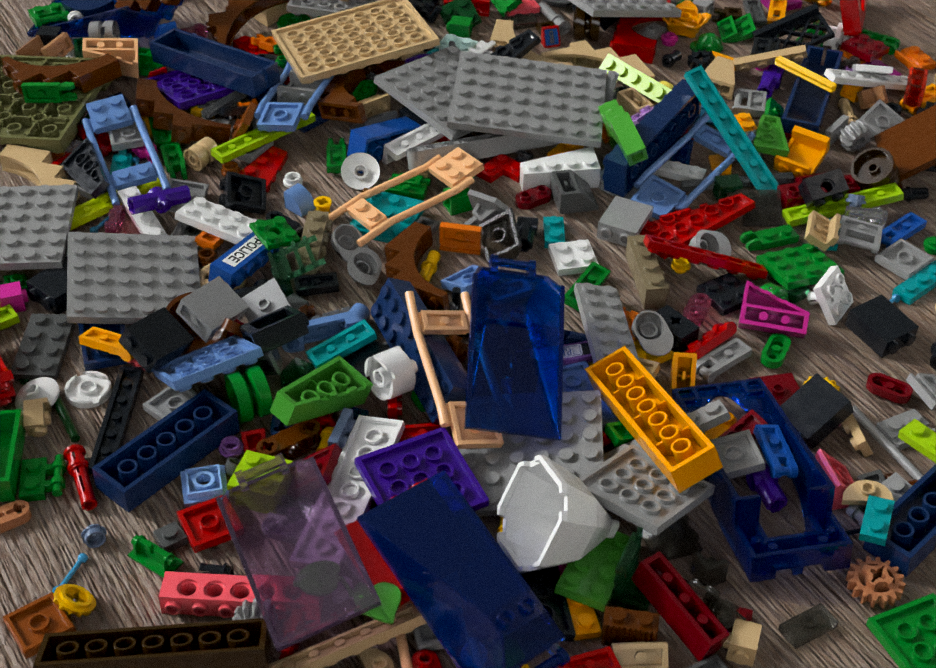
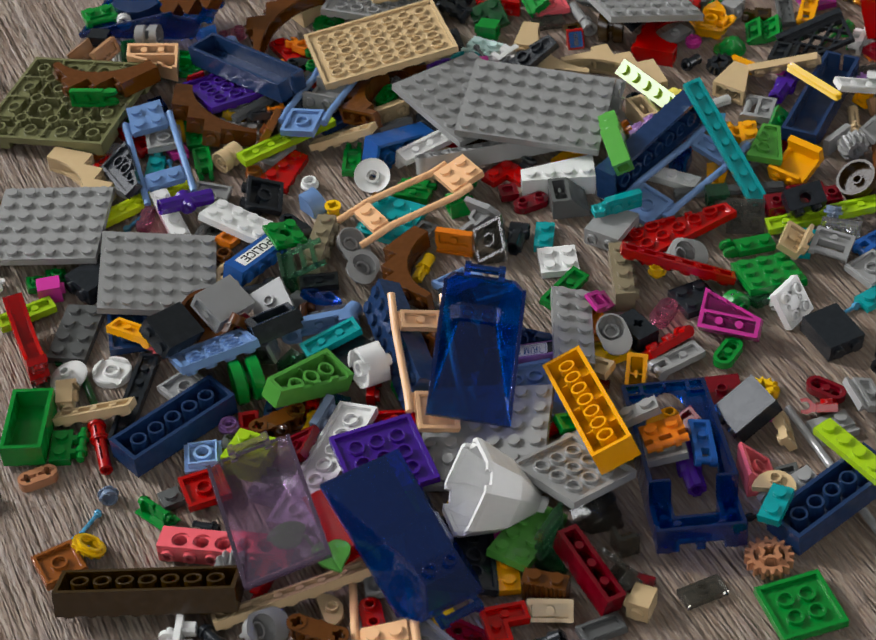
camera: 10 degrees right, 0 degrees up
none -> tan plate [52,396,137,427]
none -> clear blue slope [300,288,343,306]
none -> tan plate [308,121,378,152]
none -> dark red plate [497,183,520,202]
none -> dark pink slope [584,290,615,313]
none -> teal hinge [591,188,643,218]
none -> orange plate [638,414,690,454]
none -> plate [800,397,839,414]

